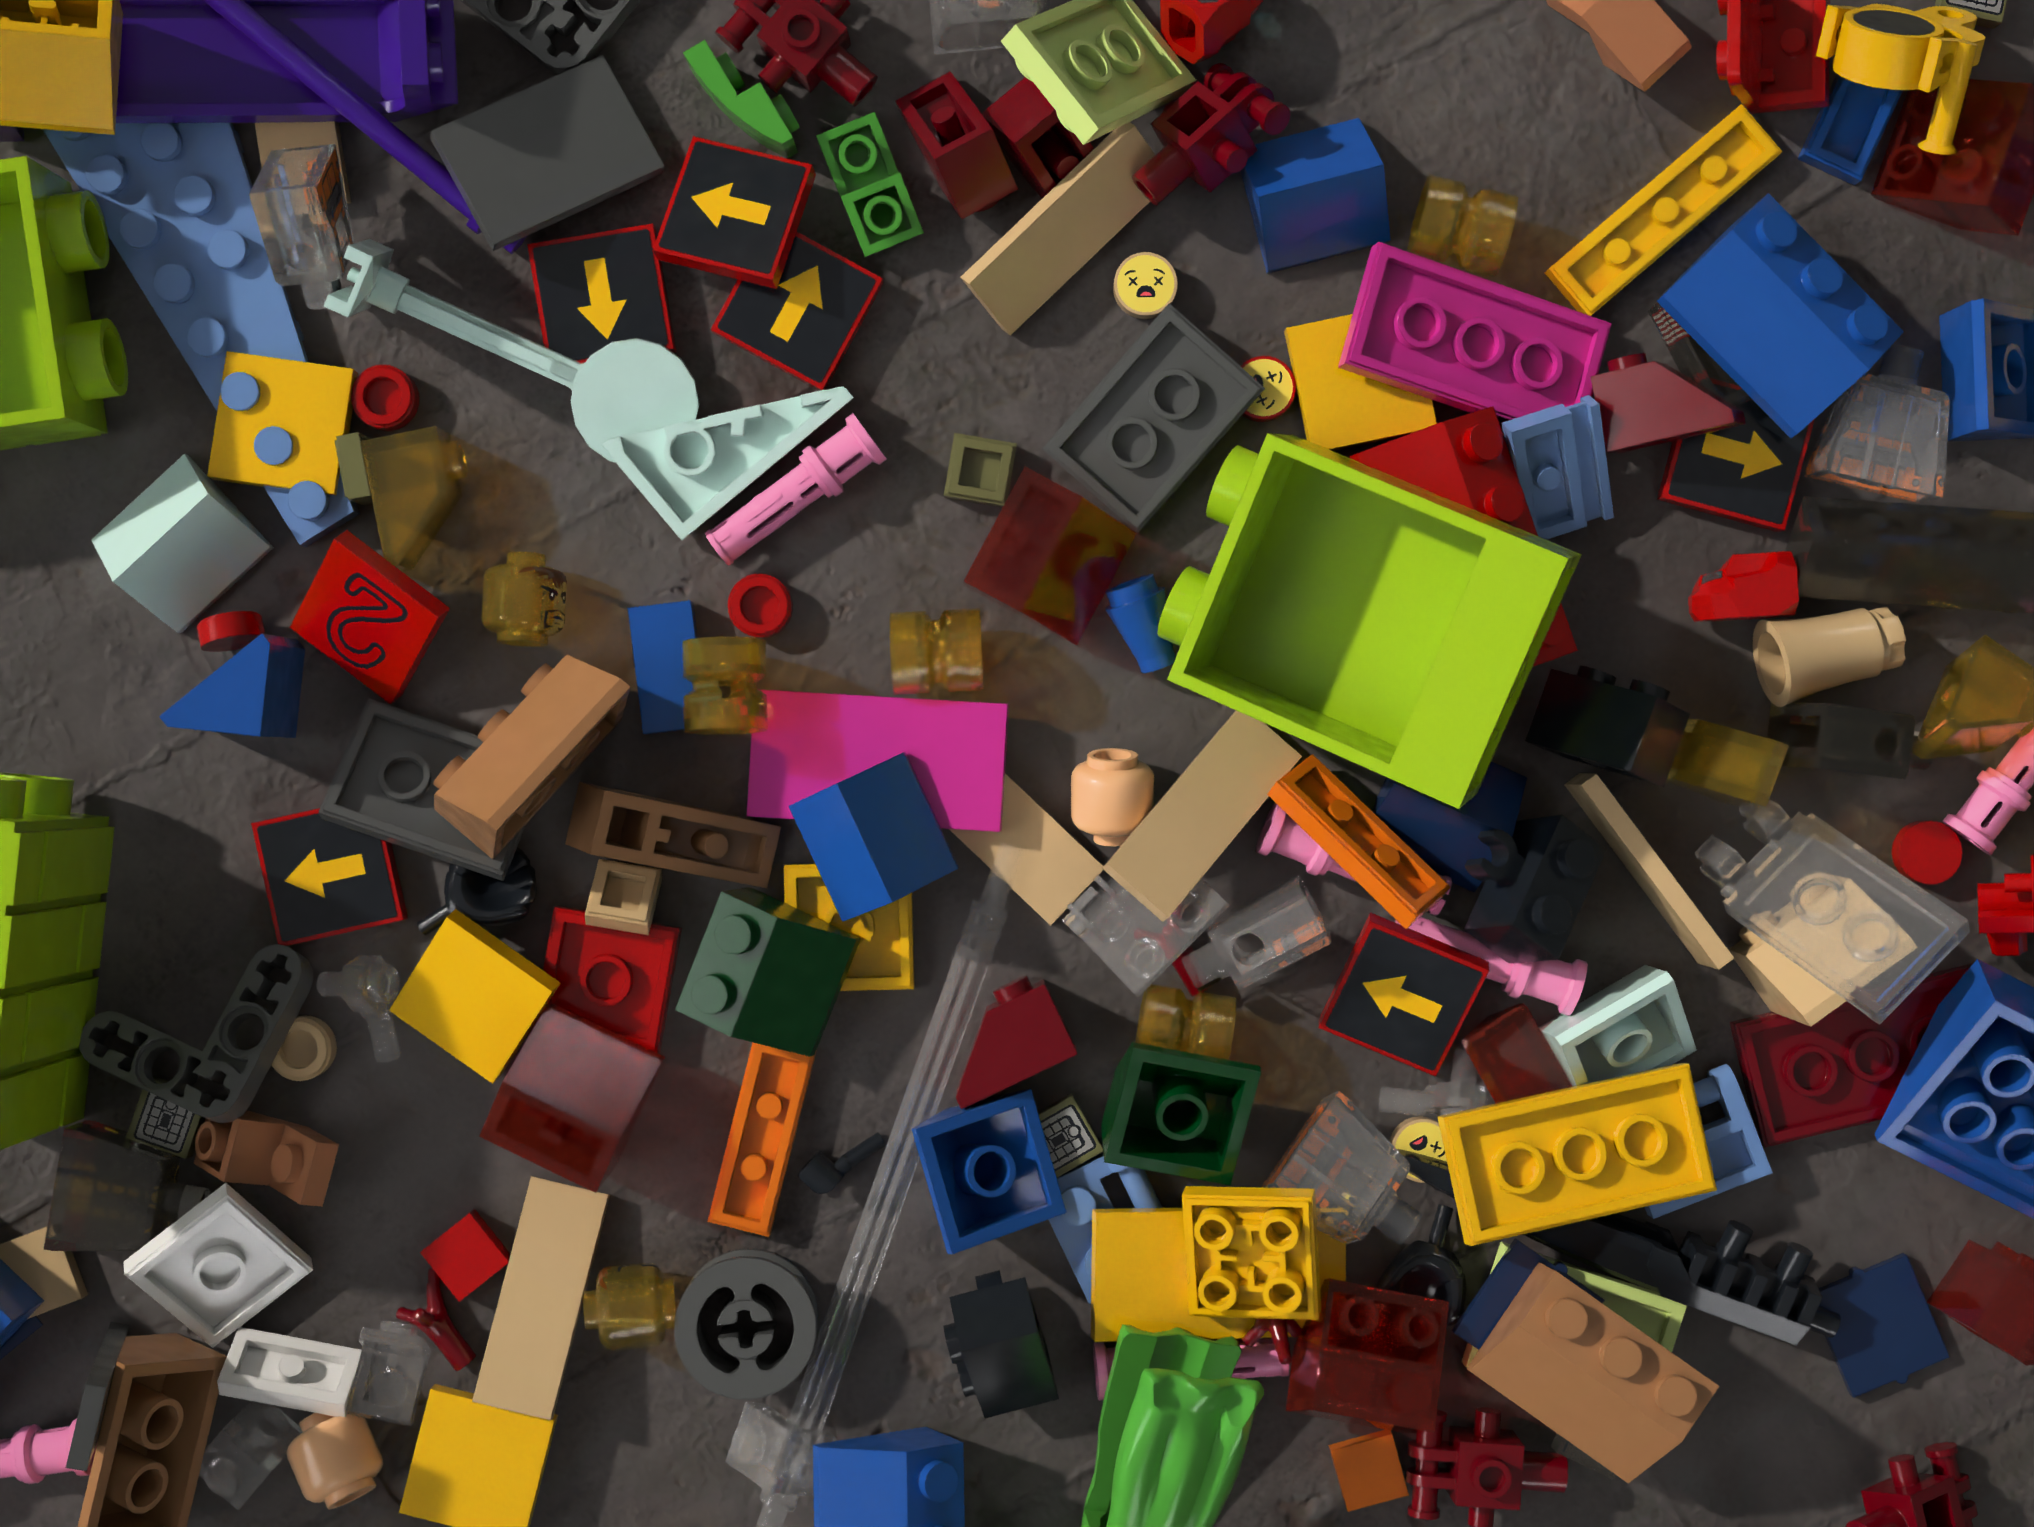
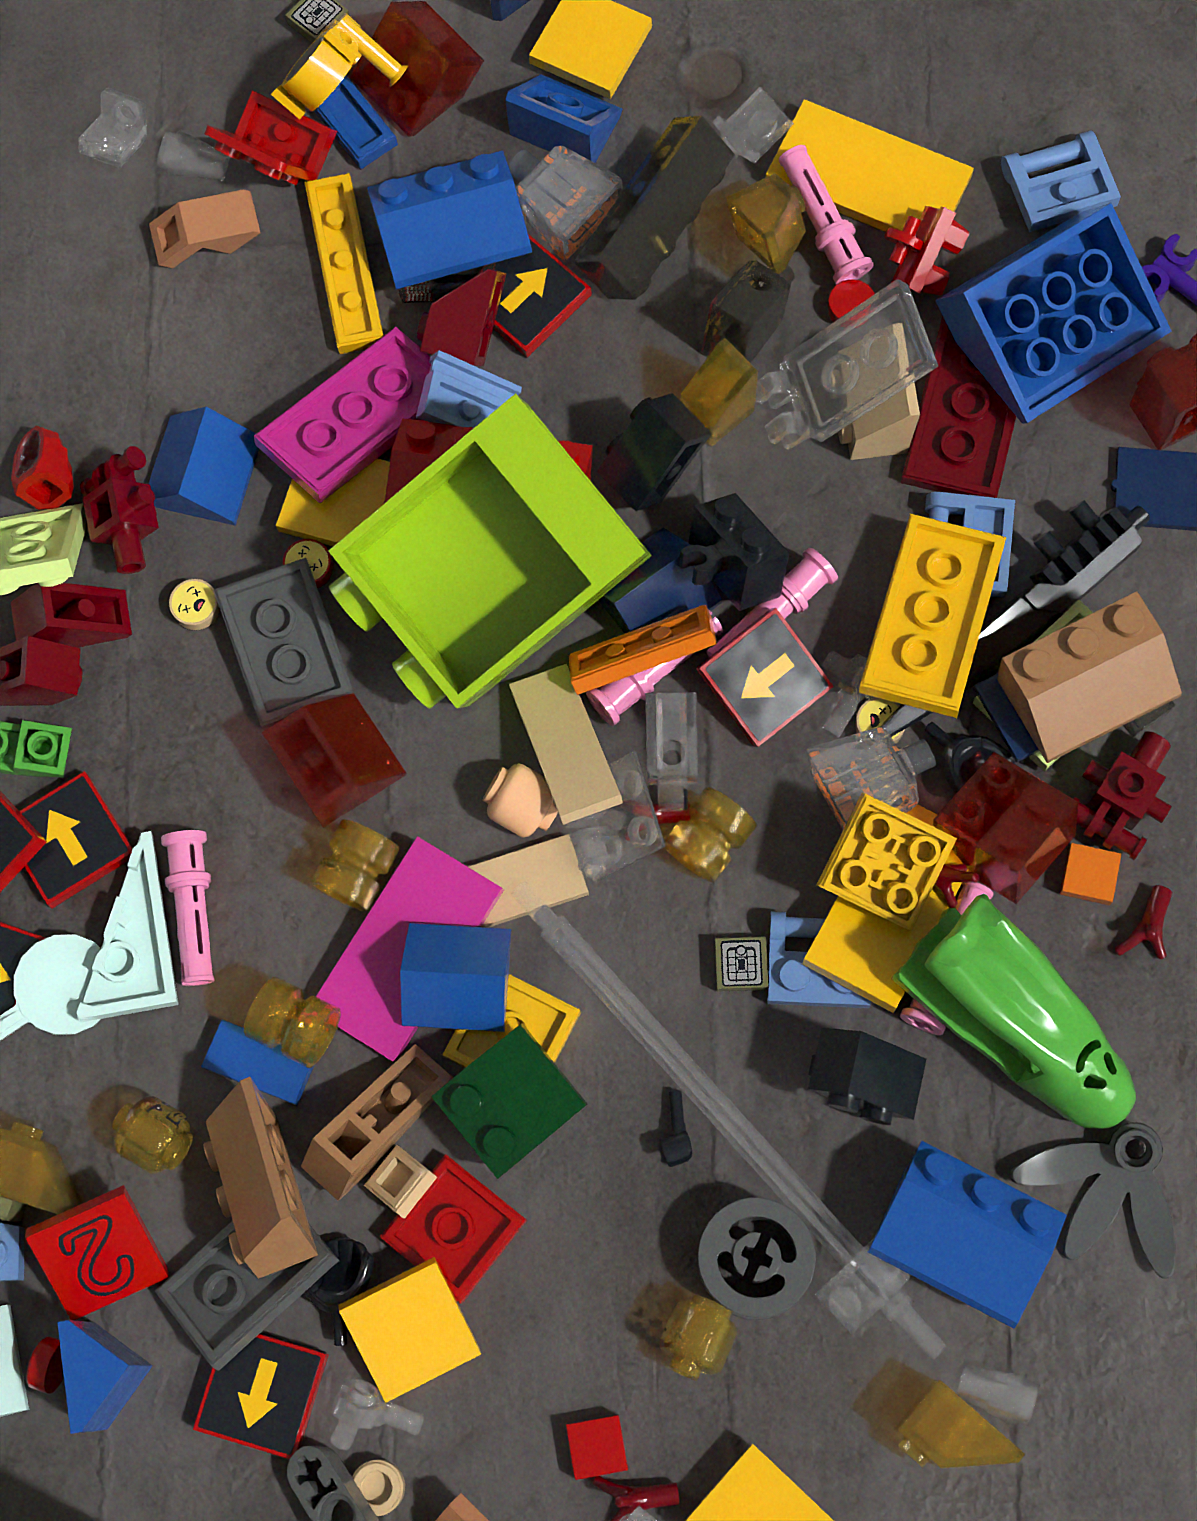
camera: 55 degrees left, 15 degrees down
tan piece [472,1176,610,1420] -> none
clear red slope [479,1002,665,1193] -> none
orange tile [707,1042,817,1237] -> none
red tile [728,574,793,638] -> none
blue slope [912,1089,1067,1255] -> none
olive tile [944,433,1017,508] -> none
dark red slope [956,975,1078,1109] -> none
tan piece [960,122,1155,336] -> none
dark green slope [1101,1042,1261,1185] -> none
blue cone [1105,574,1176,673] -> none
clear yellow wheel [1407,174,1518,278] -> none
clear red slope [1462,1003,1572,1103] -> none
light aqua slope [1537,965,1697,1087] -> none
tan piece [1564,773,1734,970] -> none
red rock [1688,551,1799,622] -> none
tan plant [1752,607,1906,707] -> none

